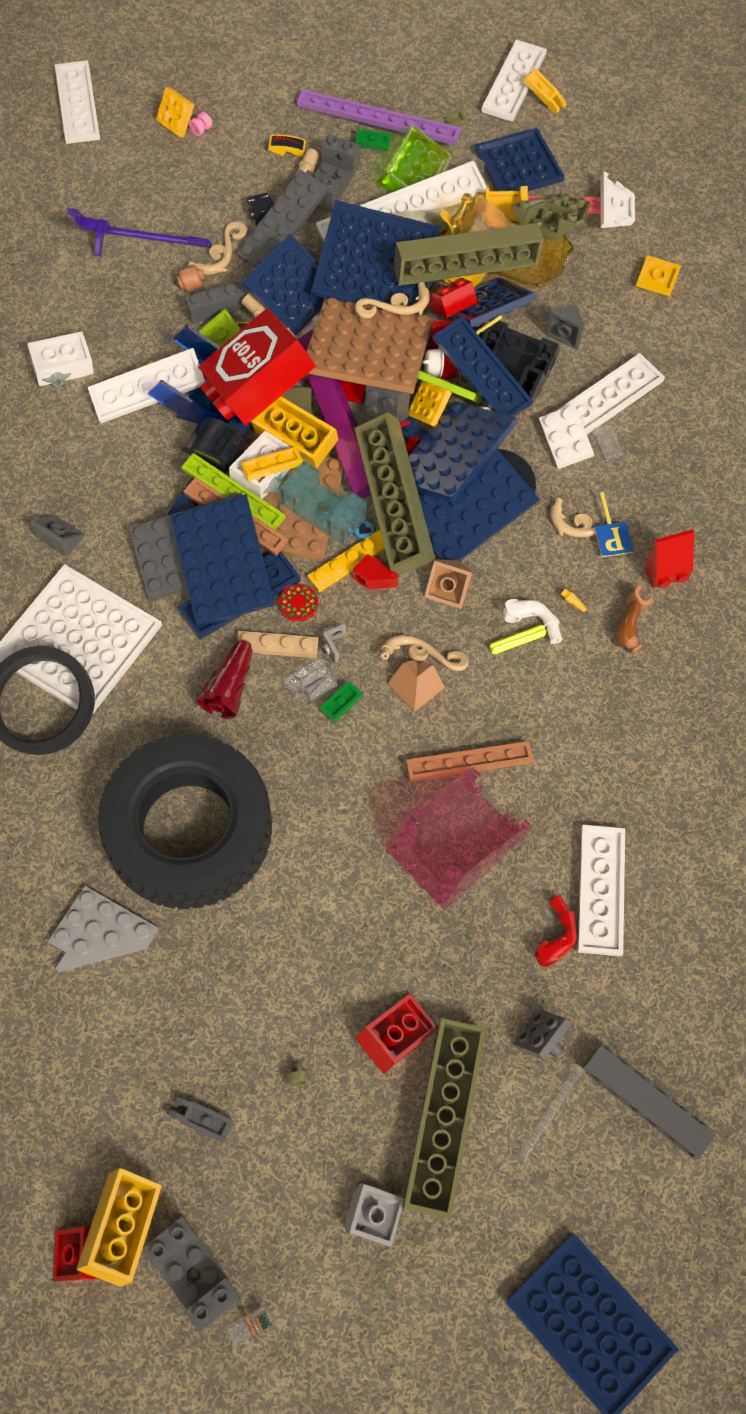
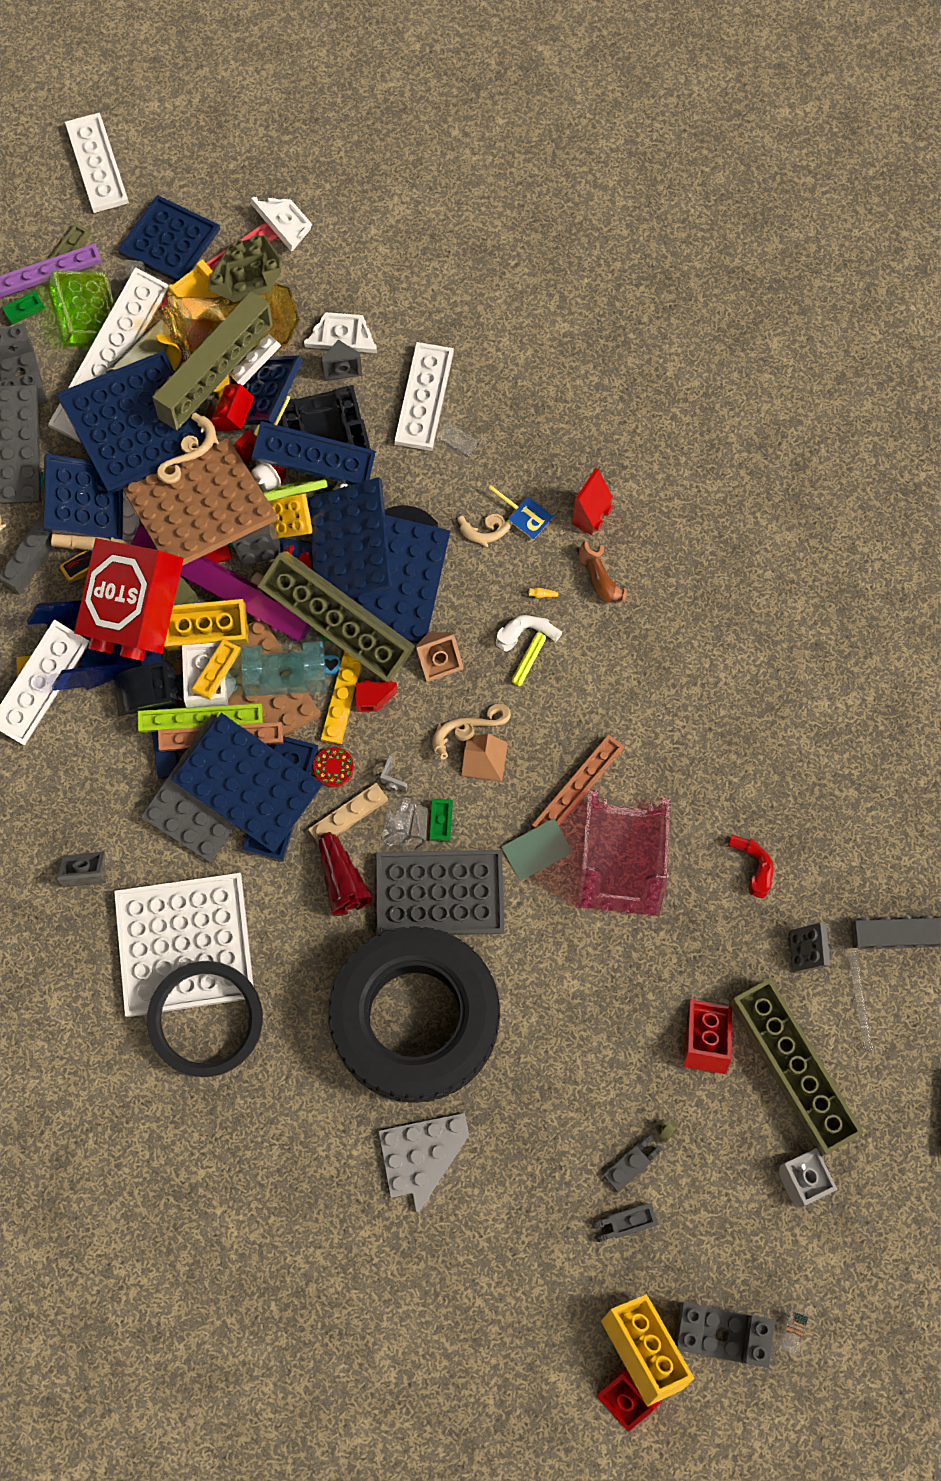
camera: 40 degrees left, 5 degrees up
lime tile [198,309,241,353] -> none
yellow hinge [523,69,566,113] -> none
white plate [539,404,594,469] -> none
white plate [577,825,625,956] -> none
yellow plate [636,255,681,297] -> none
none -> white plate [230,334,281,386]
none -> white wing [304,312,377,353]
none -> dark grey plate [376,850,504,936]
none -> sand green sticker [502,818,573,881]
none -> dark grey hinge [603,1135,663,1193]

